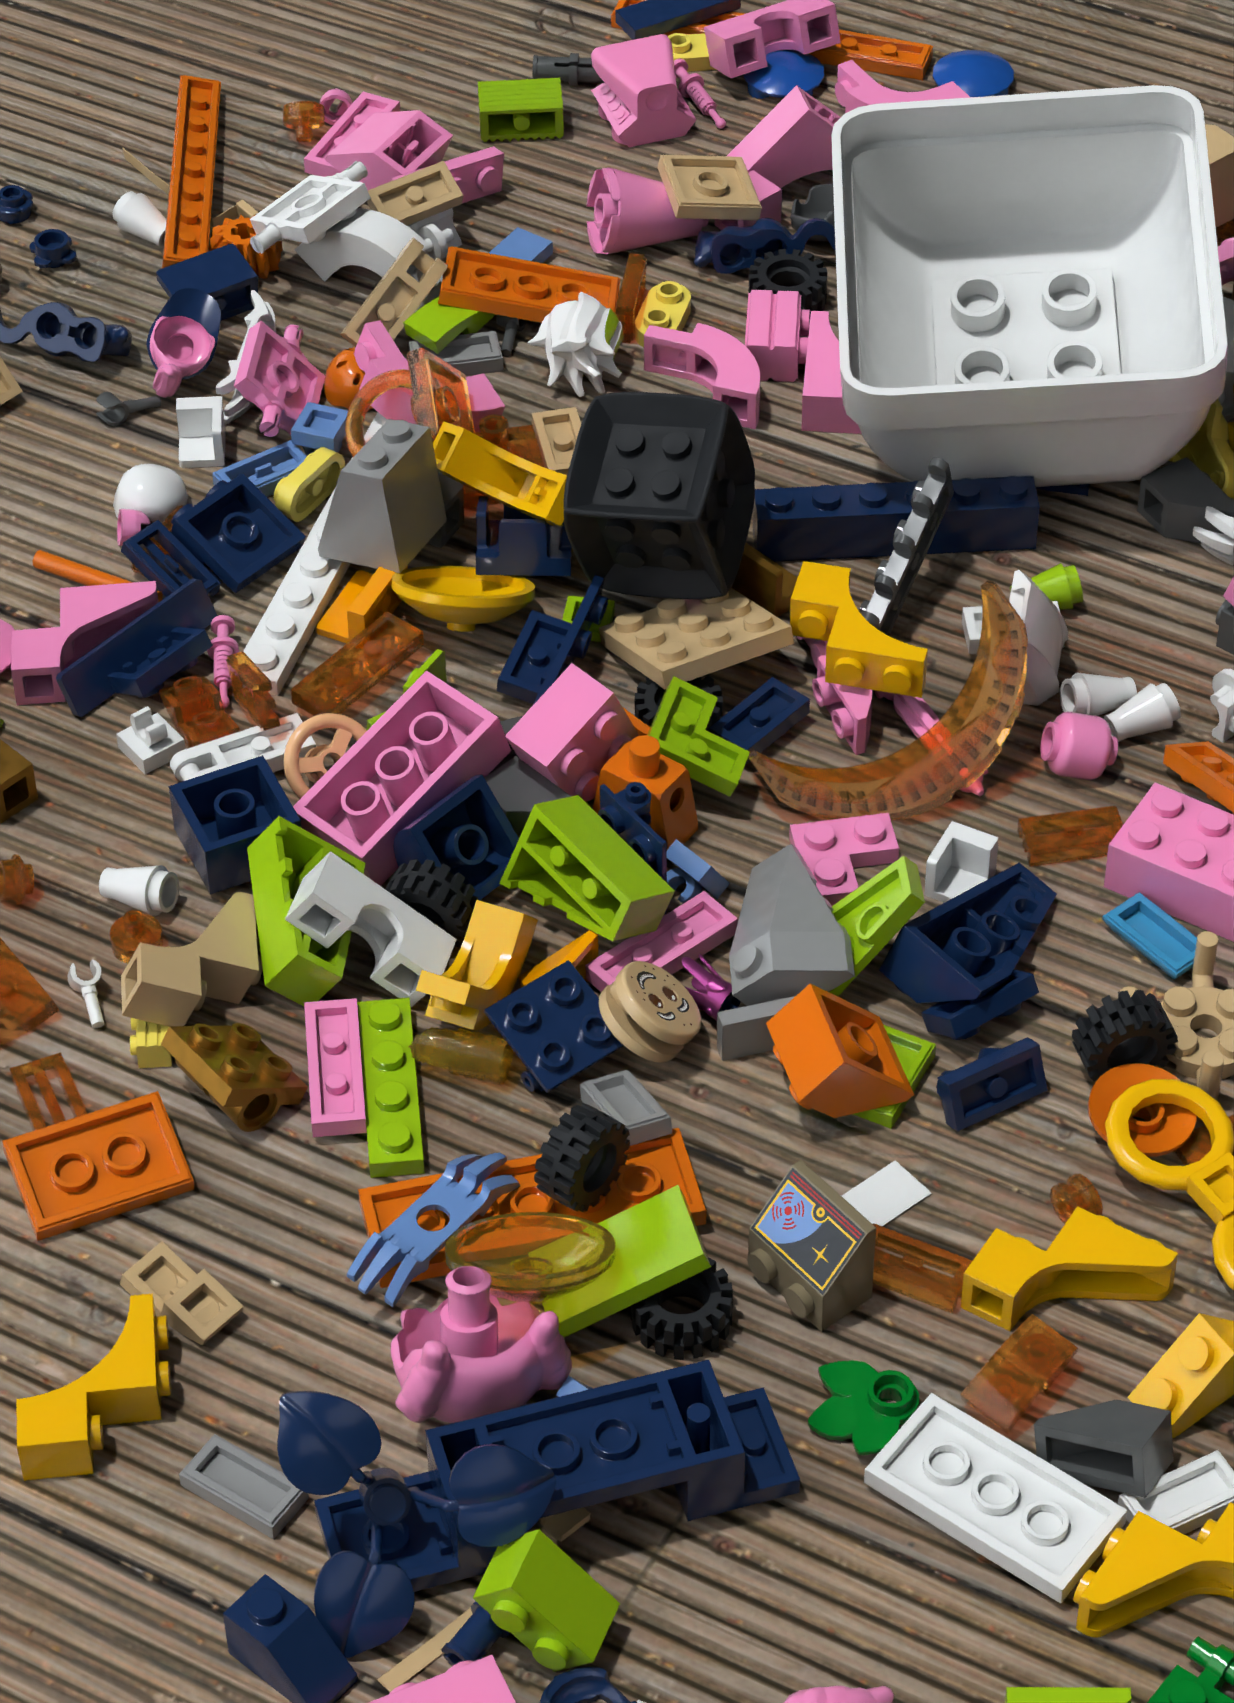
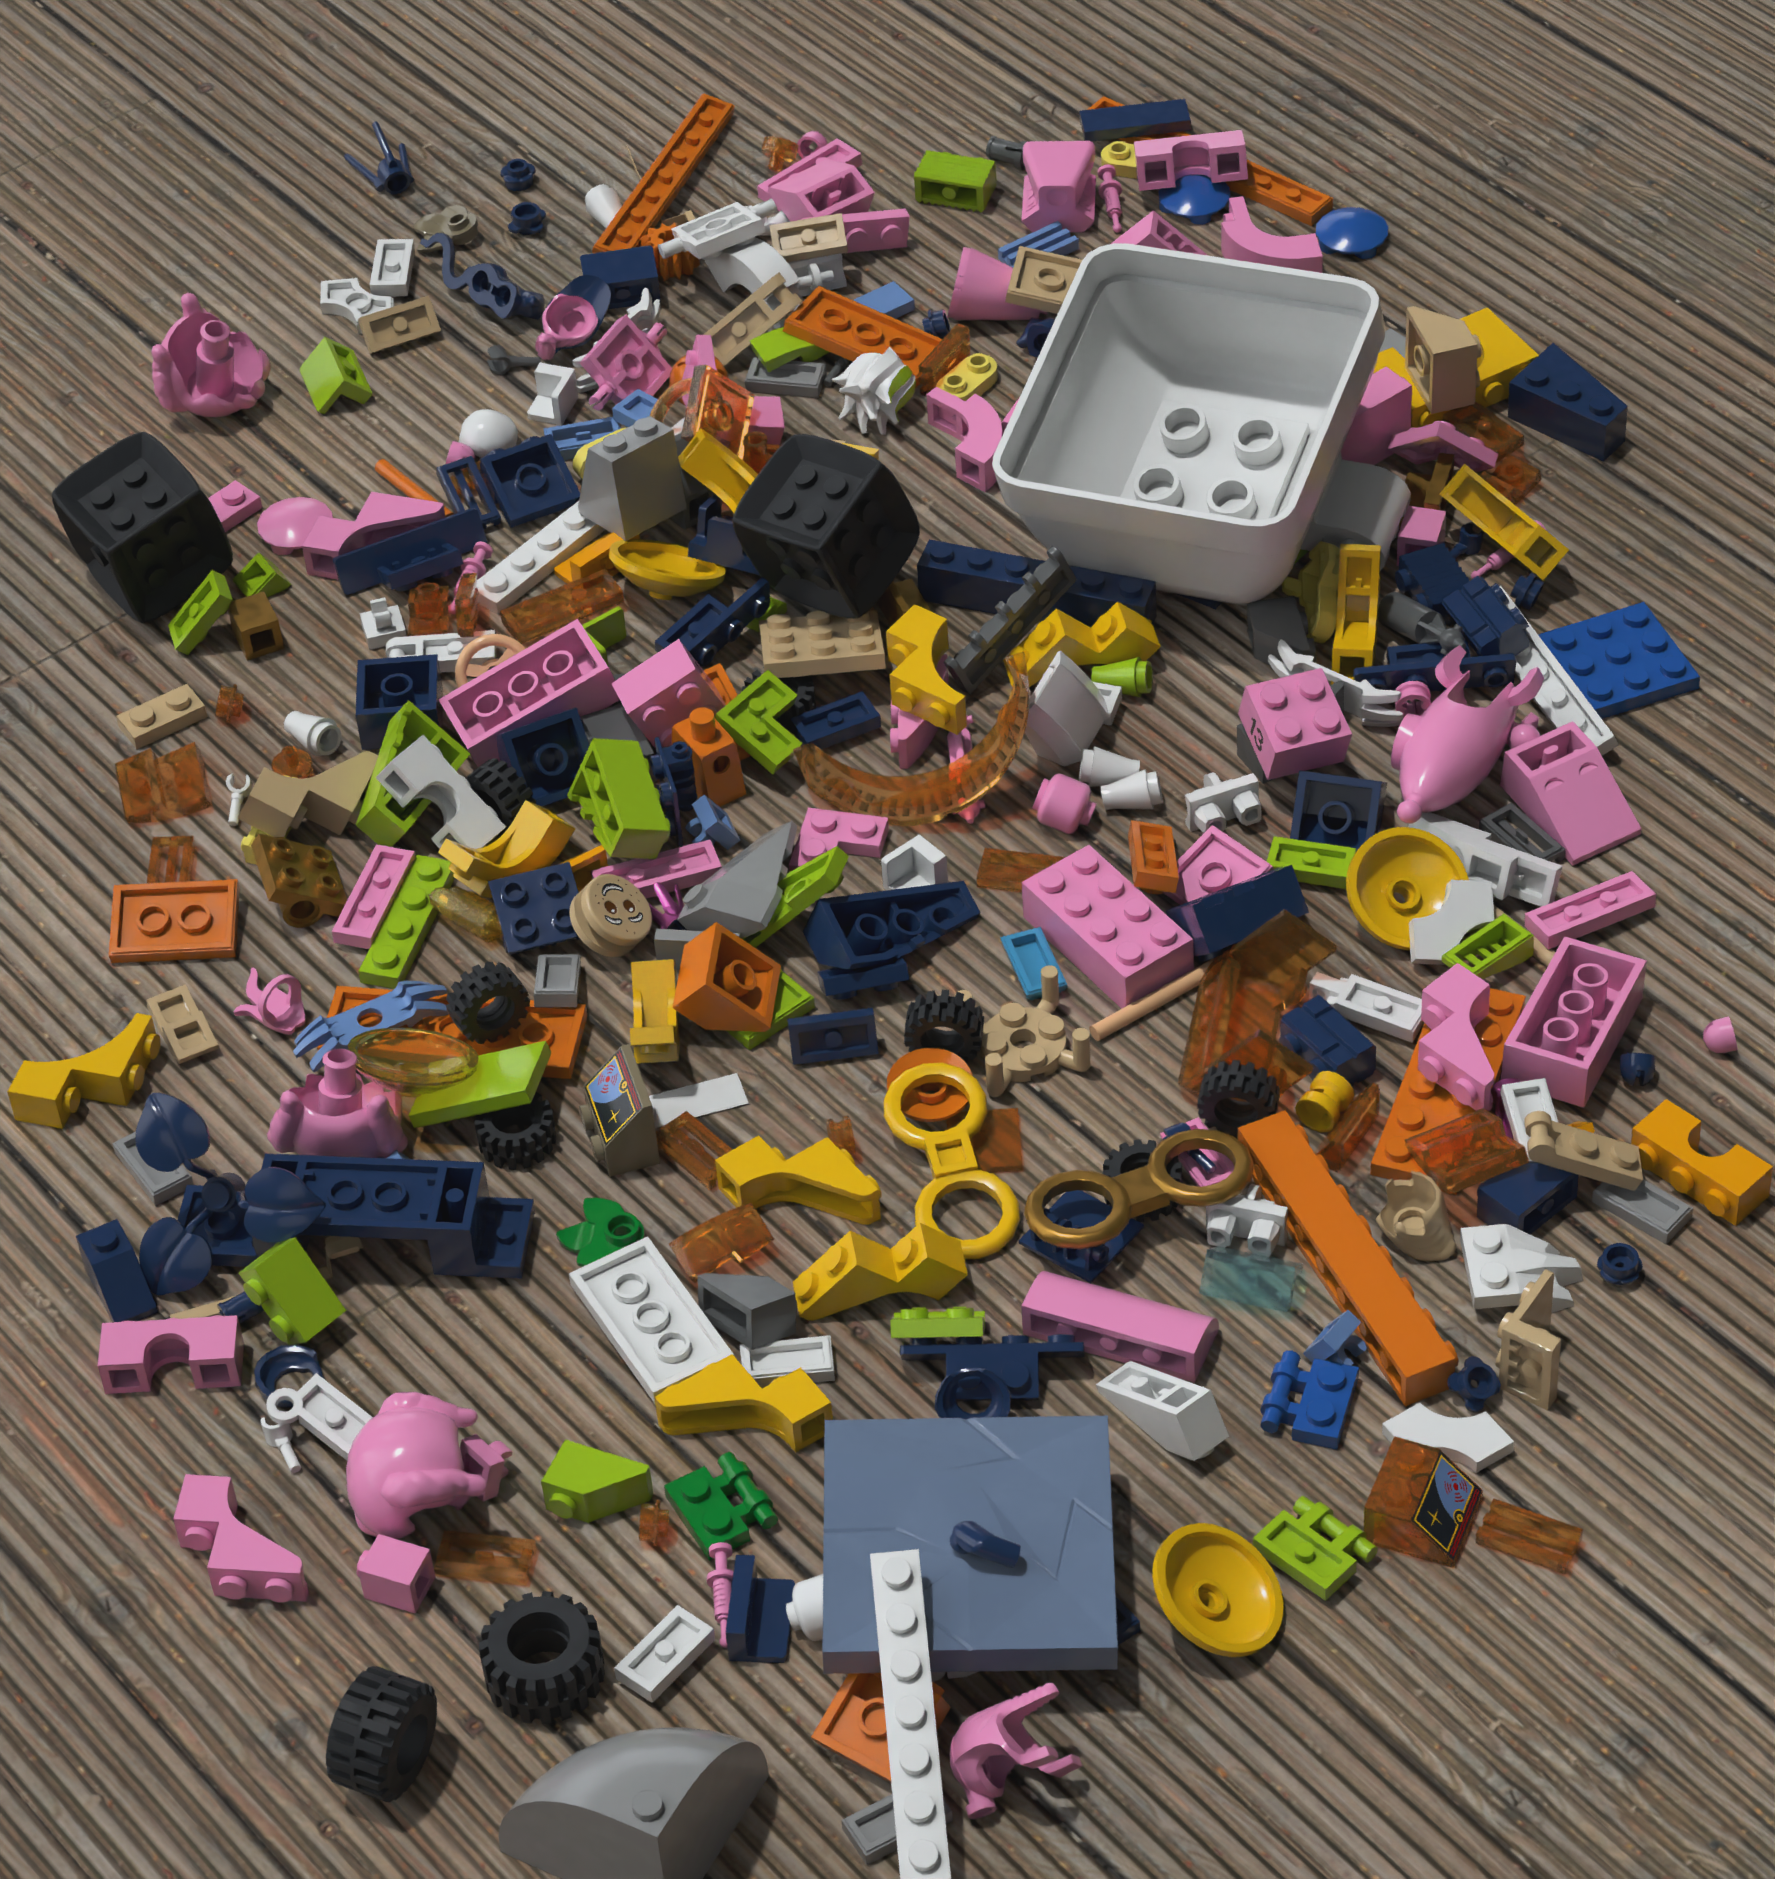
camera: 25 degrees right, 0 degrees up
none -> bright pink piece [233,967,305,1035]
none -> yellow arch [630,959,680,1064]
none -> dark blue plate [922,309,952,340]
none -> medium blue tile [998,221,1079,267]
none -> yellow arch [1003,602,1161,691]

